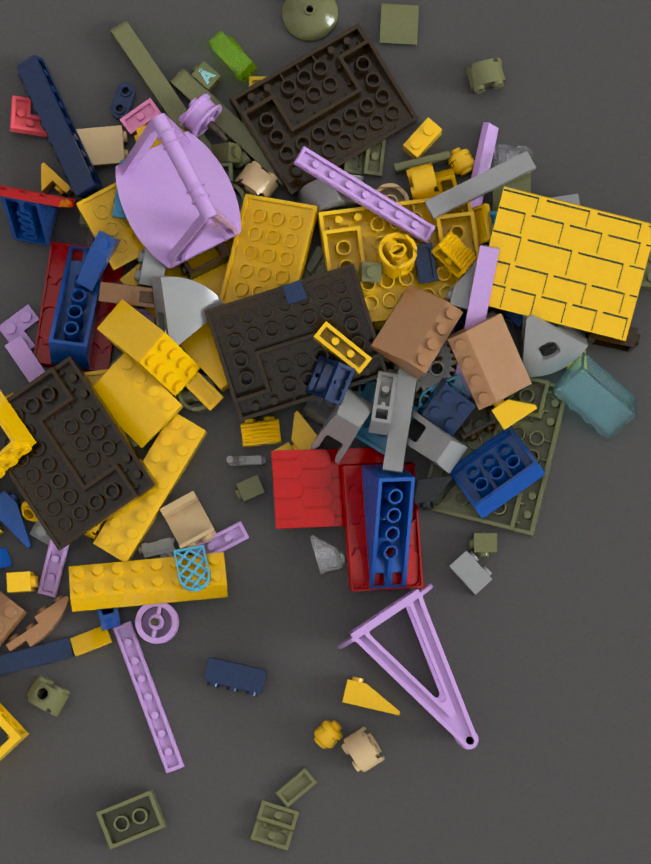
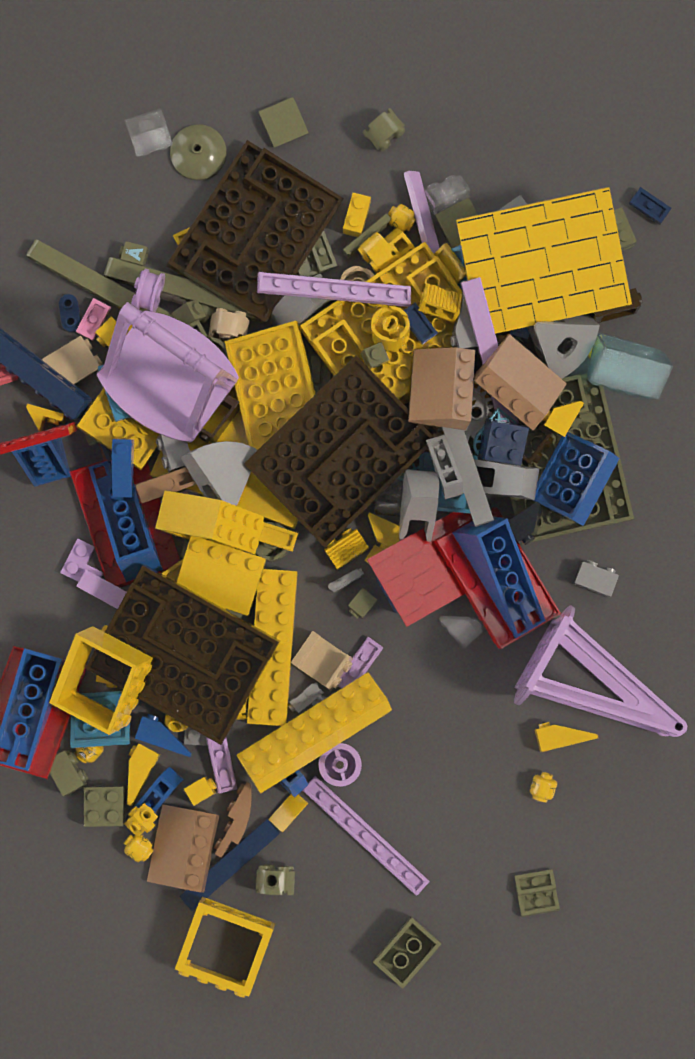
camera: 30 degrees left, 0 degrees up
medium azure window [173,545,210,591] -> none
dark blue brick [204,657,268,697] -> none
clear neon green piece [207,30,258,83] -> none
olive tile [275,768,317,808] -> none
dark blue tile [282,279,307,305] -> none
dark blue window [305,356,356,406] -> none
yellow brick [313,321,372,375] -> none
tan brick [341,726,385,772] -> none
light grey tile [425,151,536,220] -> none
olive brick [469,533,497,557] -> none

